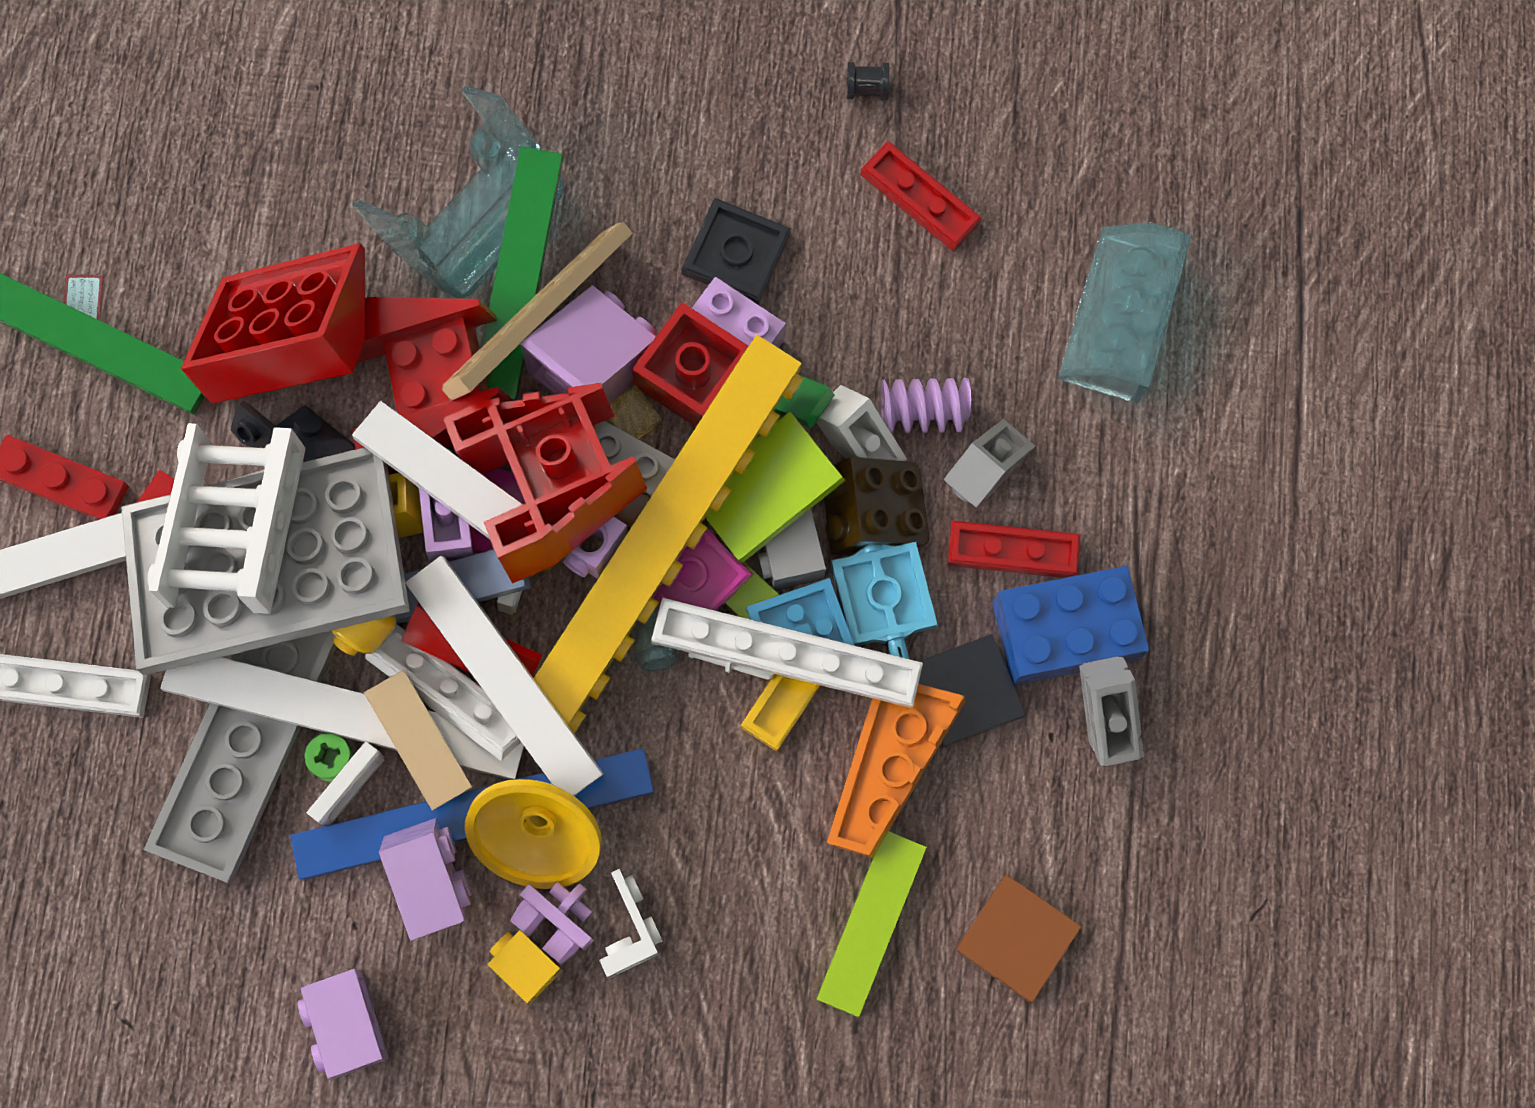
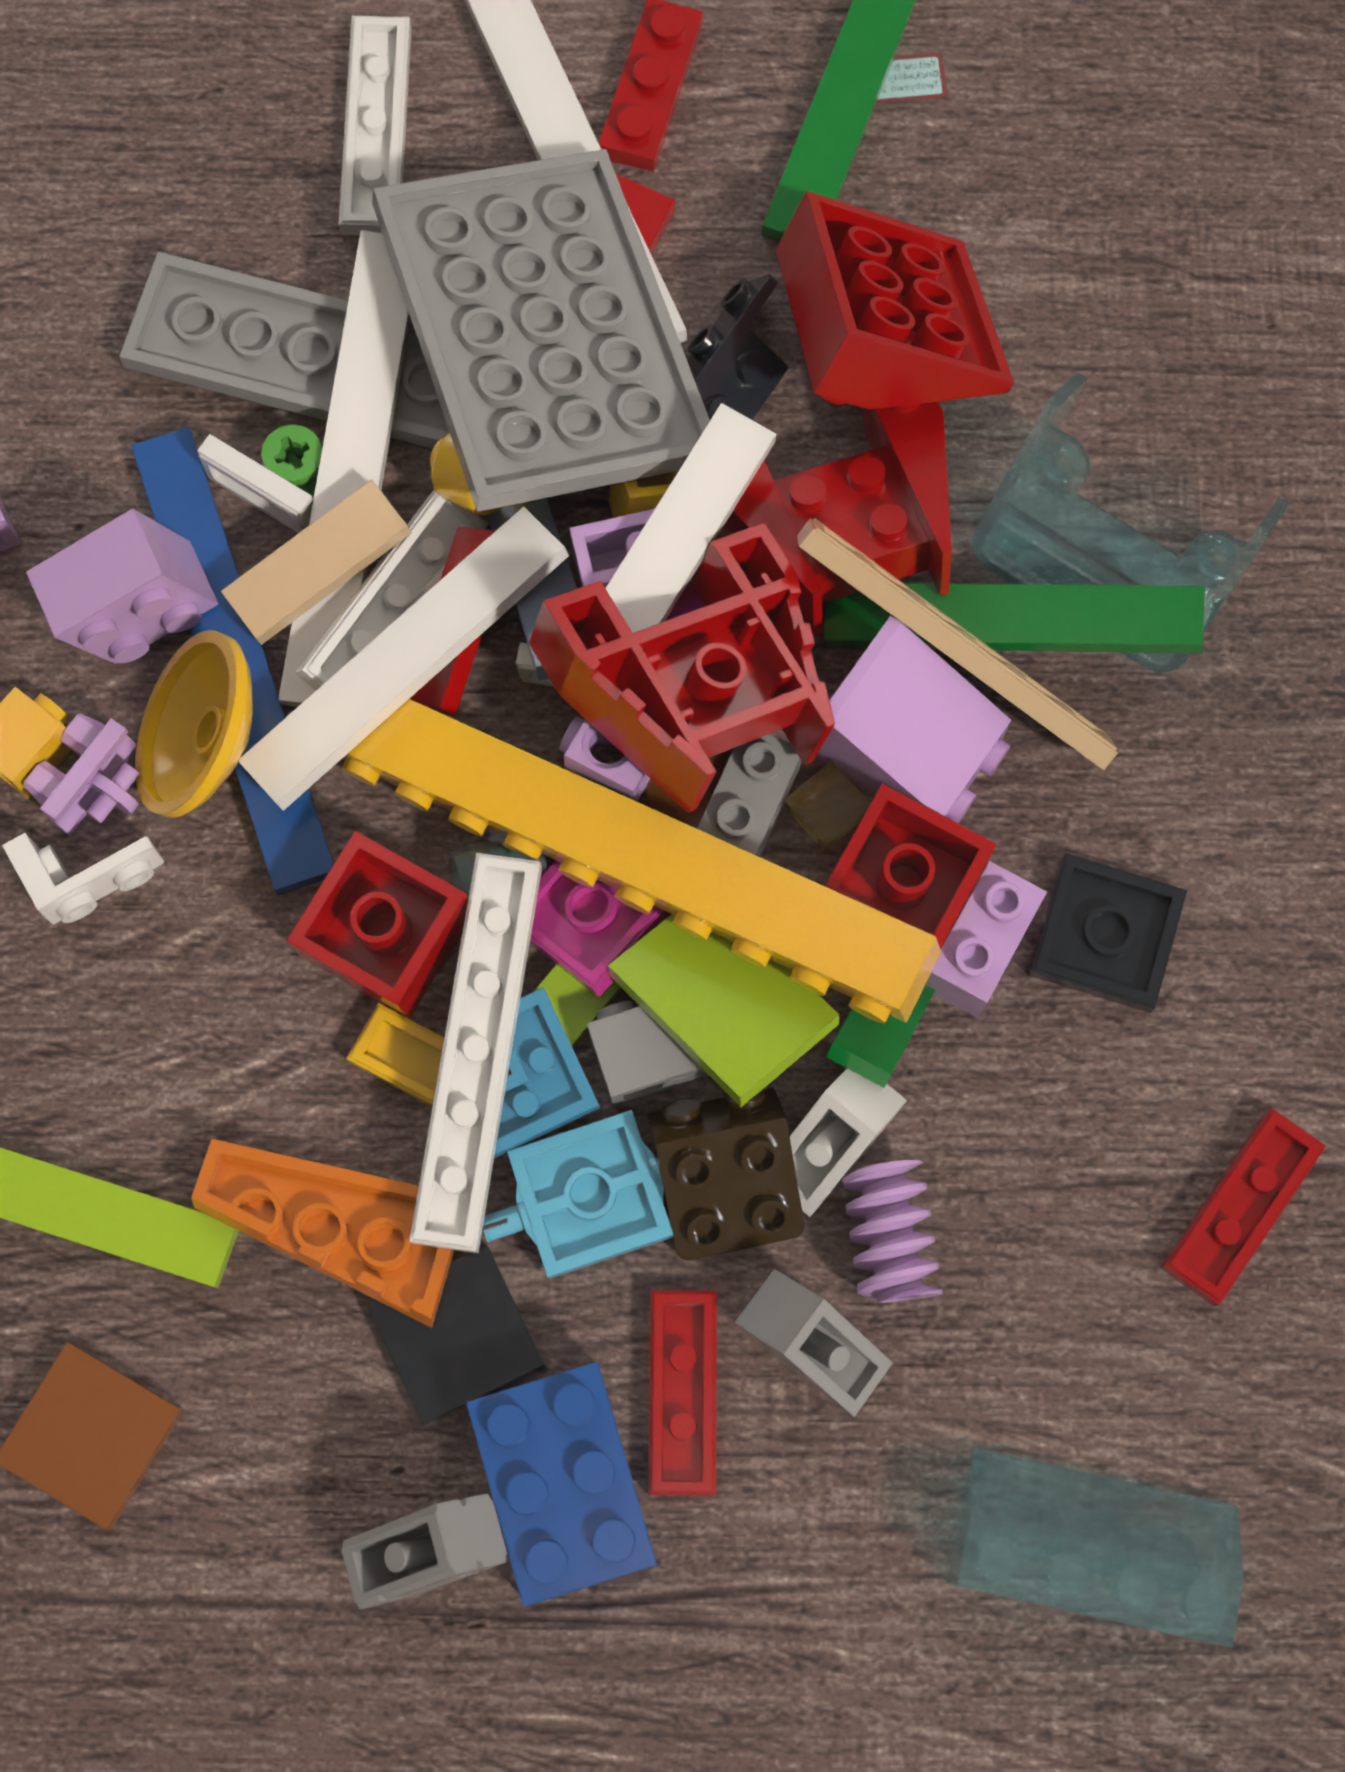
camera: 90 degrees right, 0 degrees up
white fence [148,423,306,614] -> none
none -> red brick [286,831,468,1019]

